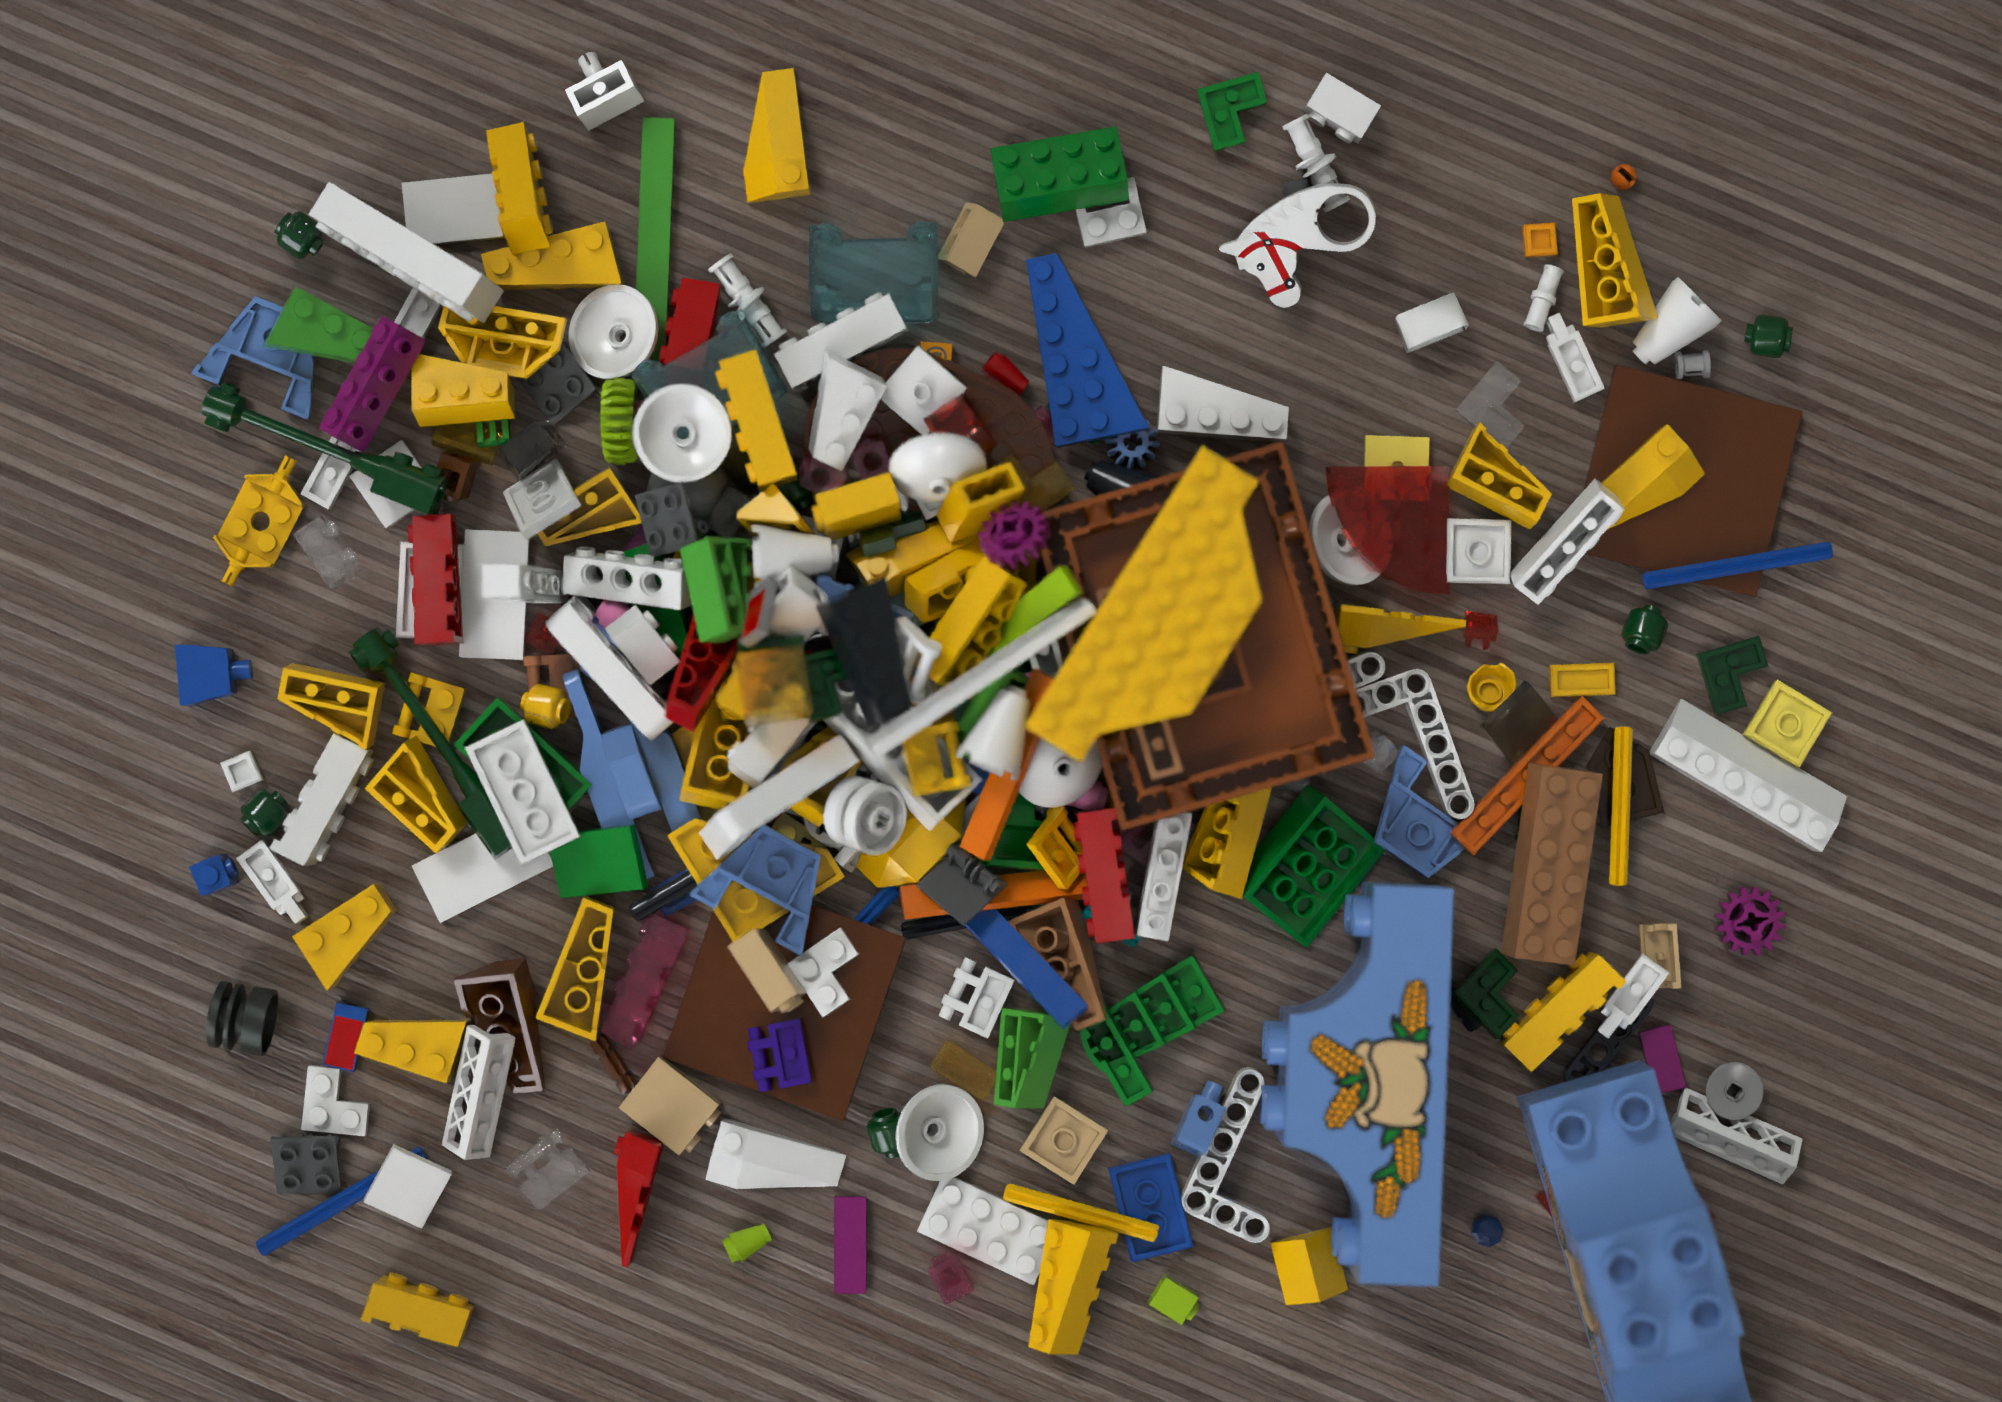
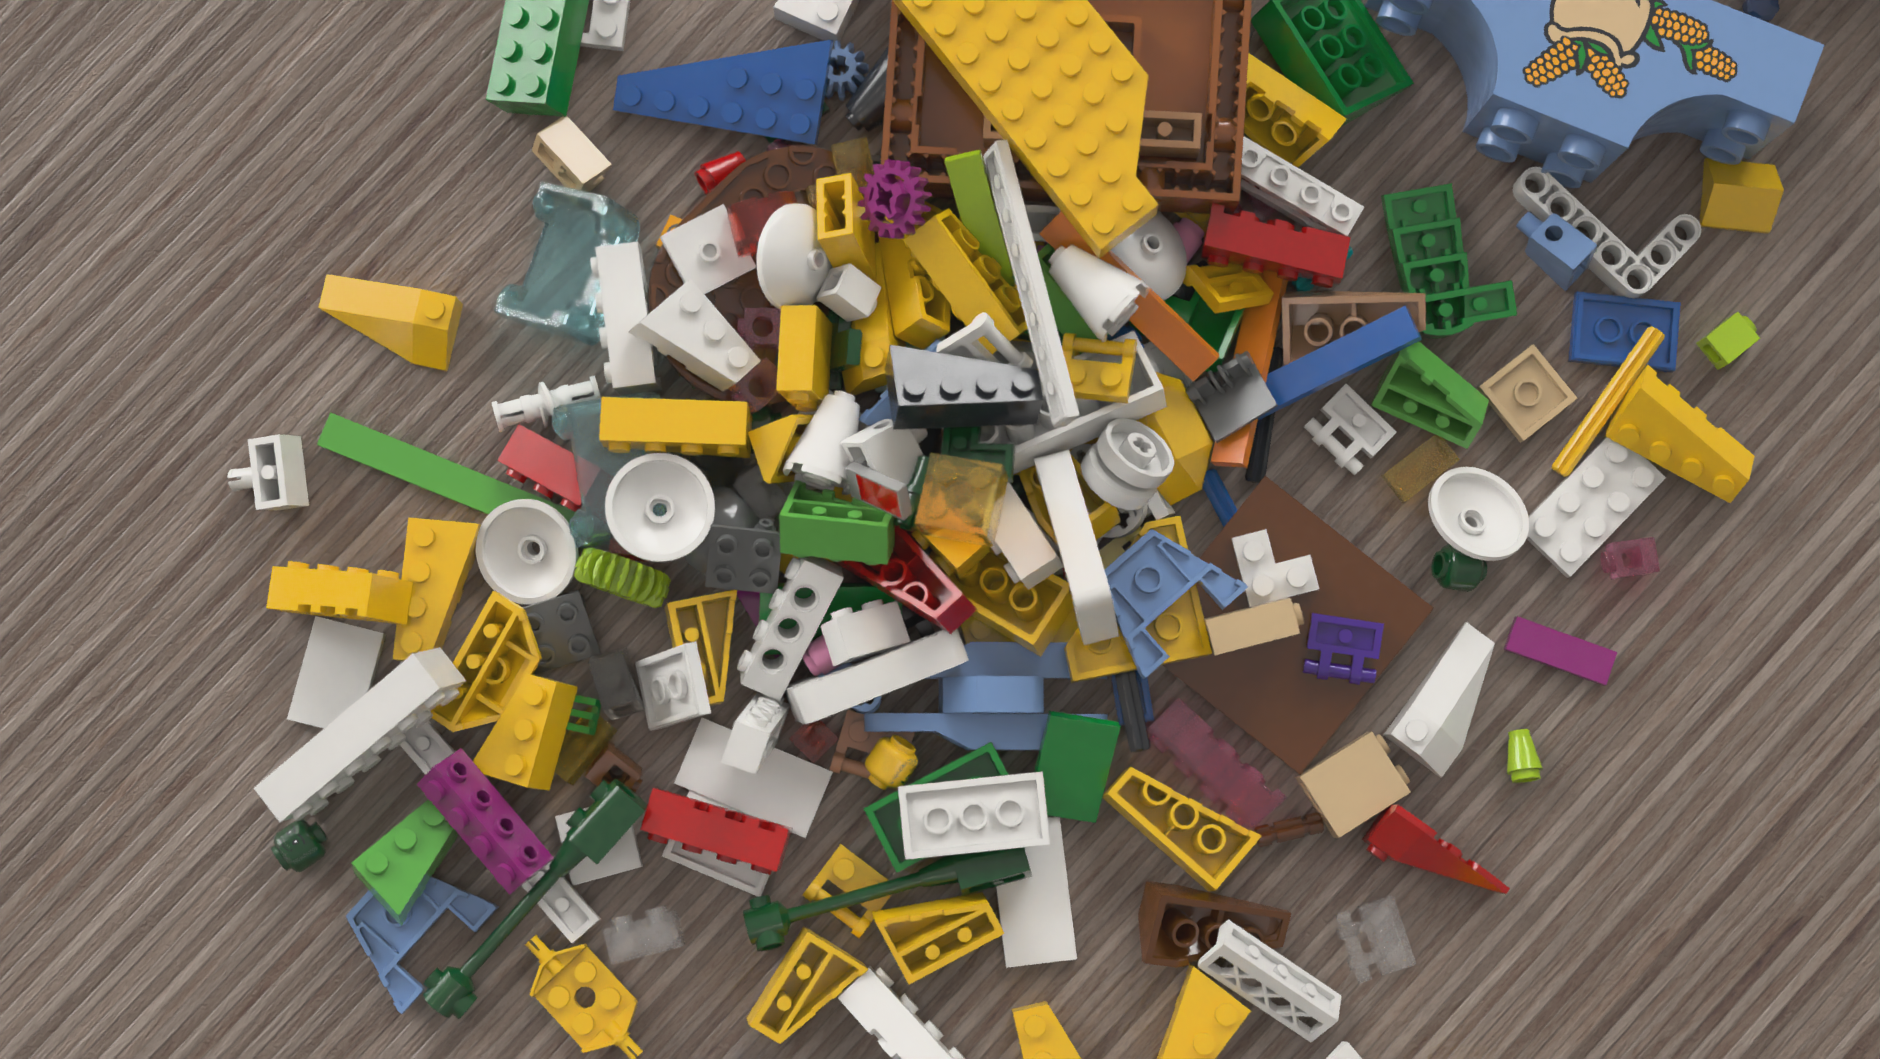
camera: 75 degrees left, 5 degrees down
none -> white brick [816,263,882,322]

